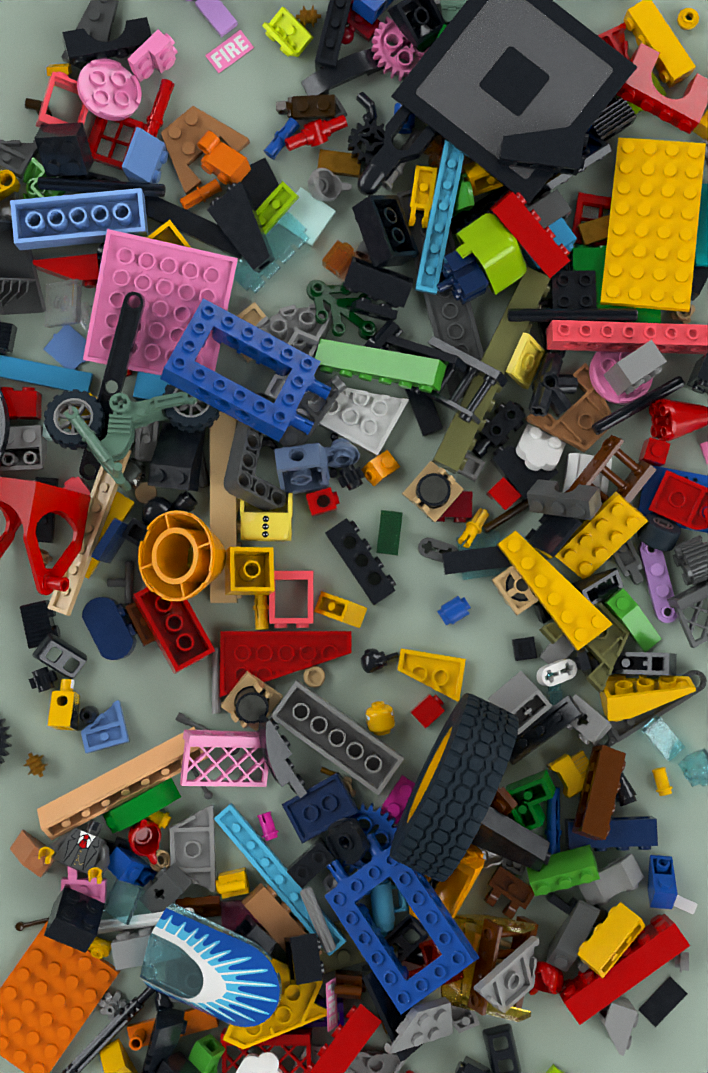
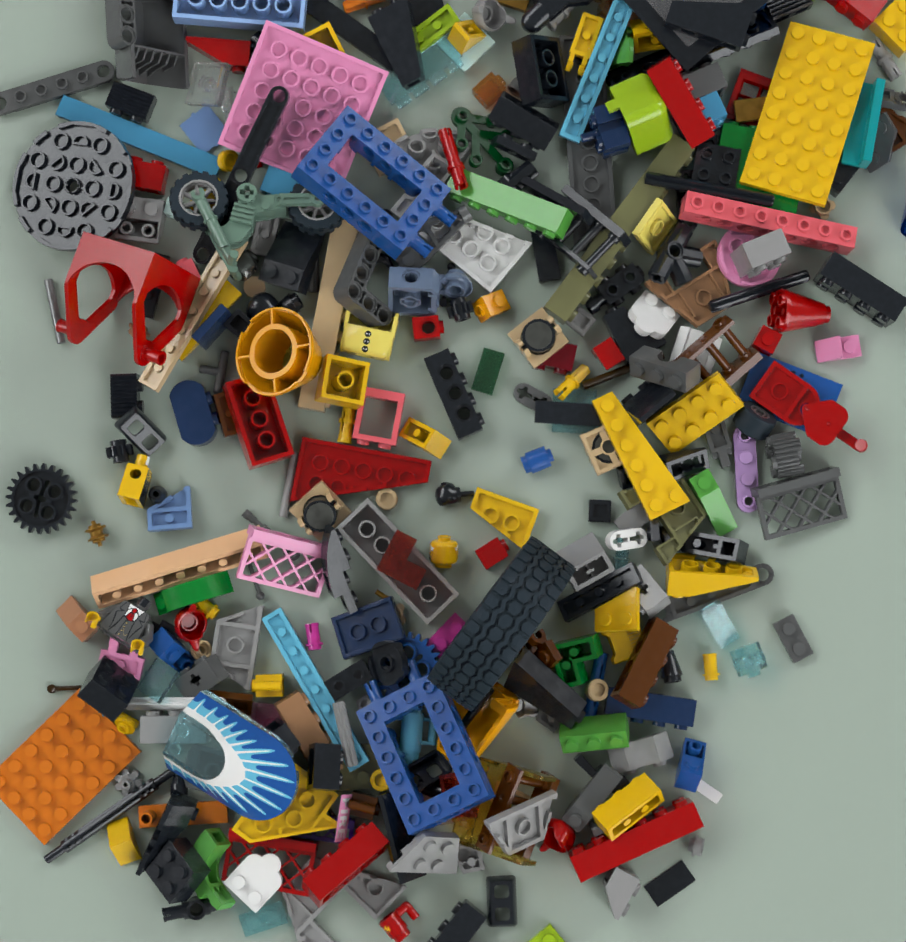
camera: 15 degrees right, 0 degrees up
reddish brown plate [483,865,535,920] -> none
none -> yellow tile [217,150,238,172]
none -> yellow tile [370,769,389,791]
none -> clear red brick [376,530,427,590]
none -> red pin [438,128,468,190]
none -> yellow slope [447,19,487,55]
none -> tan tile [585,679,609,702]
none -> yellow wing [595,587,640,633]

